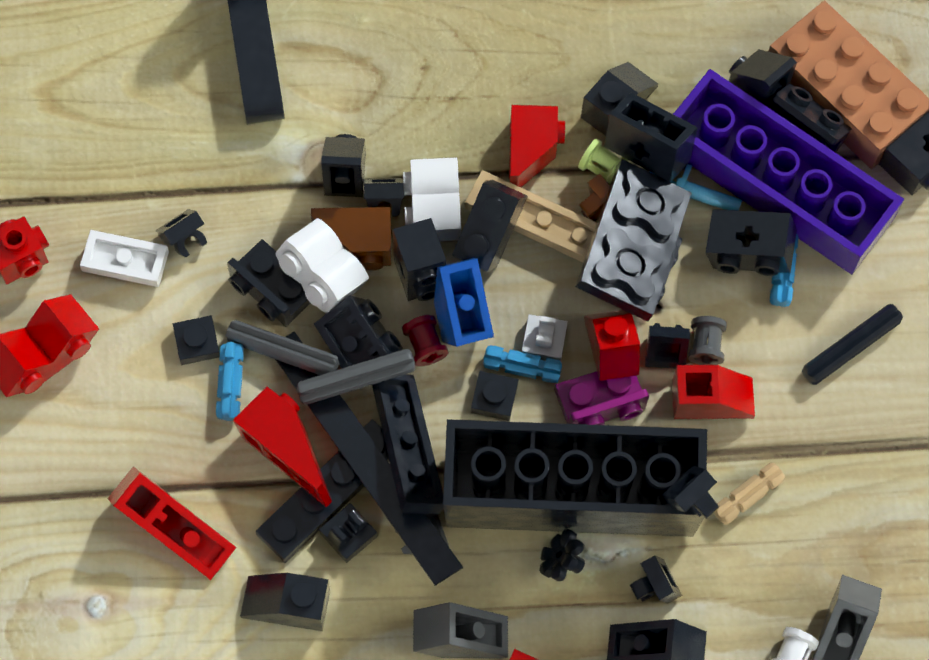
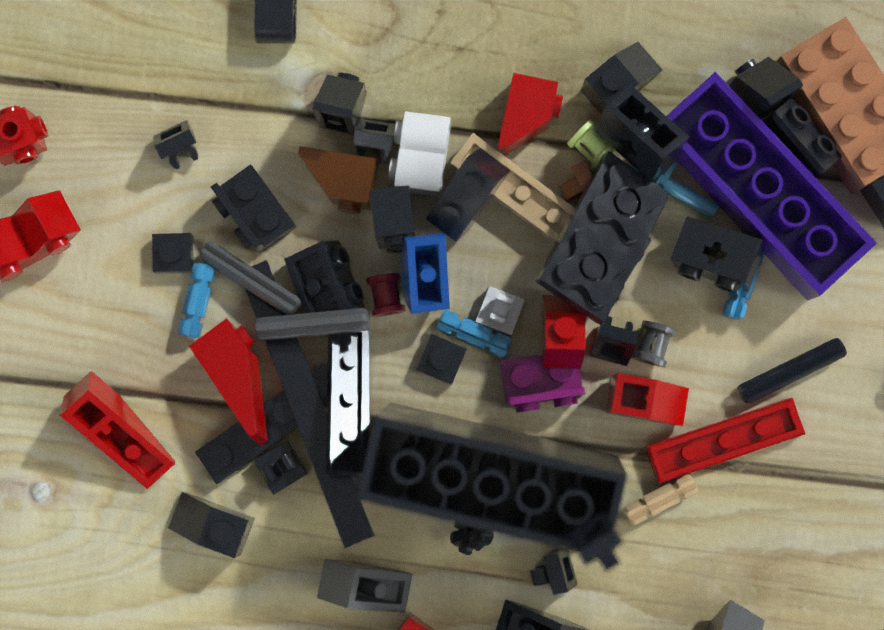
camera: 15 degrees right, 15 degrees up
white plate [80,230,169,287] -> none
white brick [275,218,369,314] -> none
none -> red tile [644,397,805,483]

